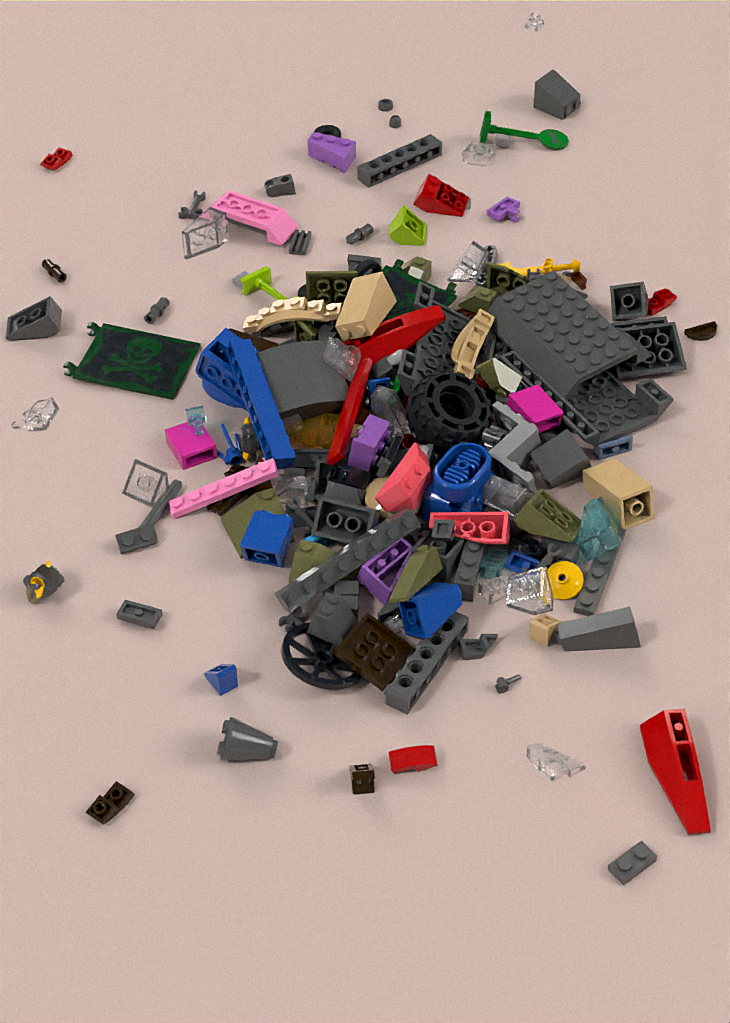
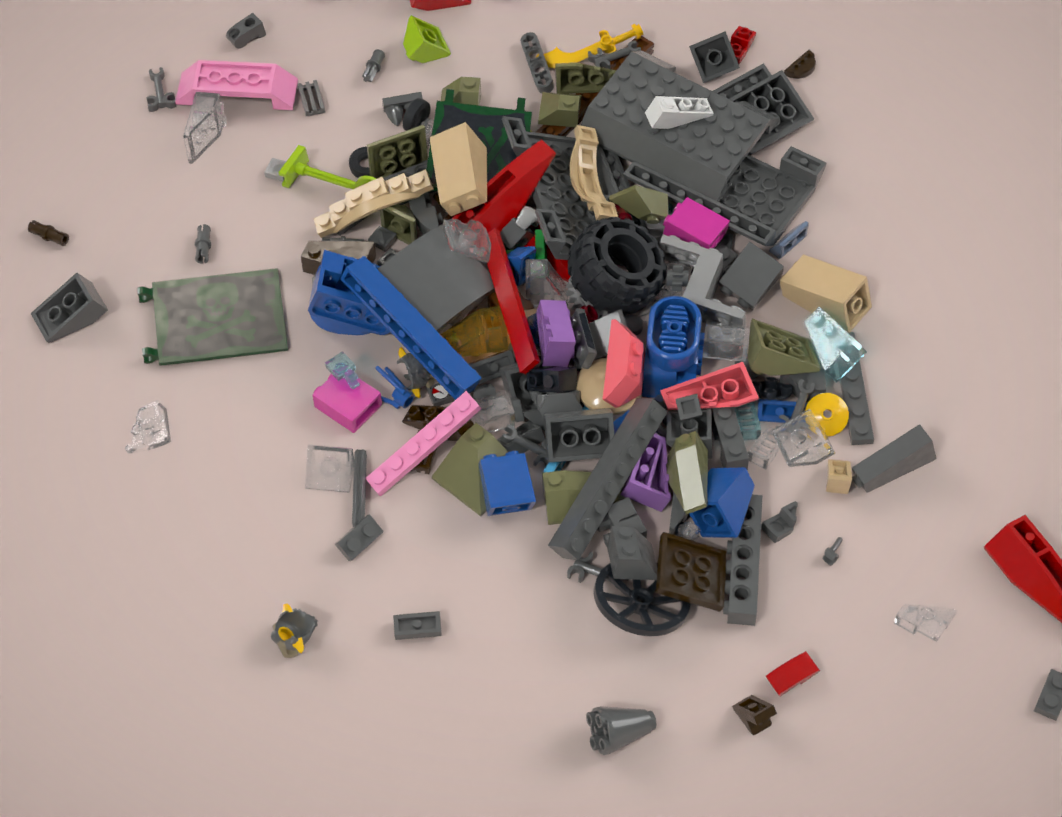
camera: 25 degrees left, 10 degrees up
blue slope [204,664,238,696] -> none
clear slope [447,241,489,282] -> none
none -> white slope [645,96,714,129]

